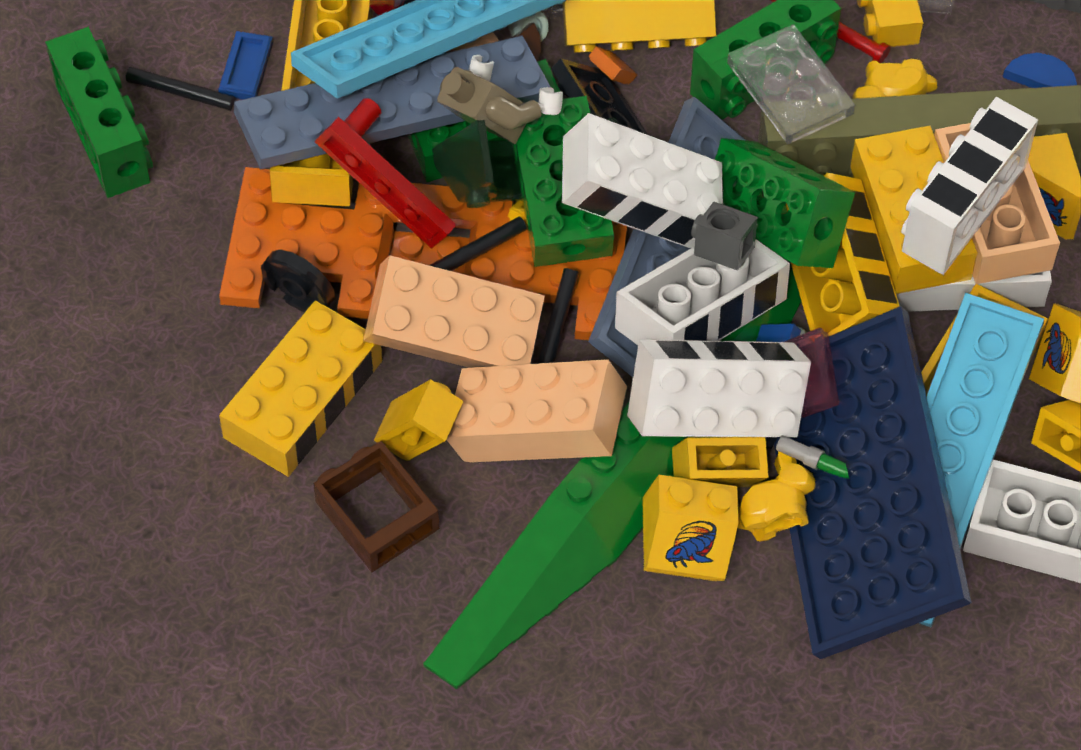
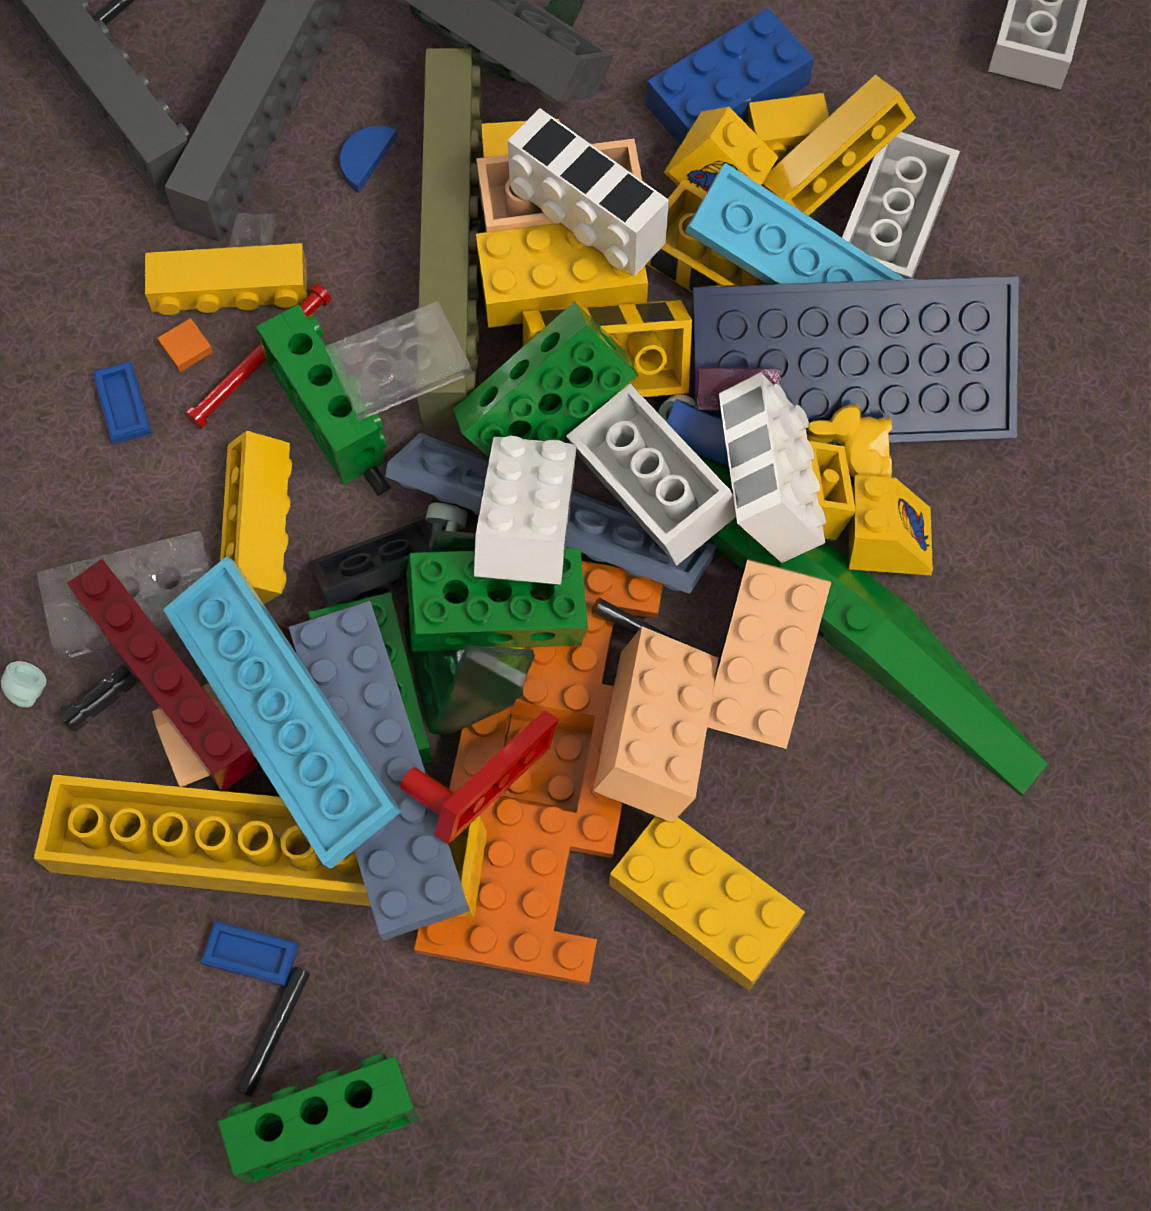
camera: 85 degrees left, 10 degrees up
black tile [261,250,335,312] -> none
reddish brown window [313,441,439,572] -> none
yellow brick [374,379,463,461] -> none
black bar [429,216,527,271] -> none
dark tan torso [437,55,563,144] -> none
orange tile [588,46,638,84] -> none
dark grey brick [691,202,758,271] -> none
light grey piece [776,435,849,479] -> none
yellow animal [852,59,938,99] -> none

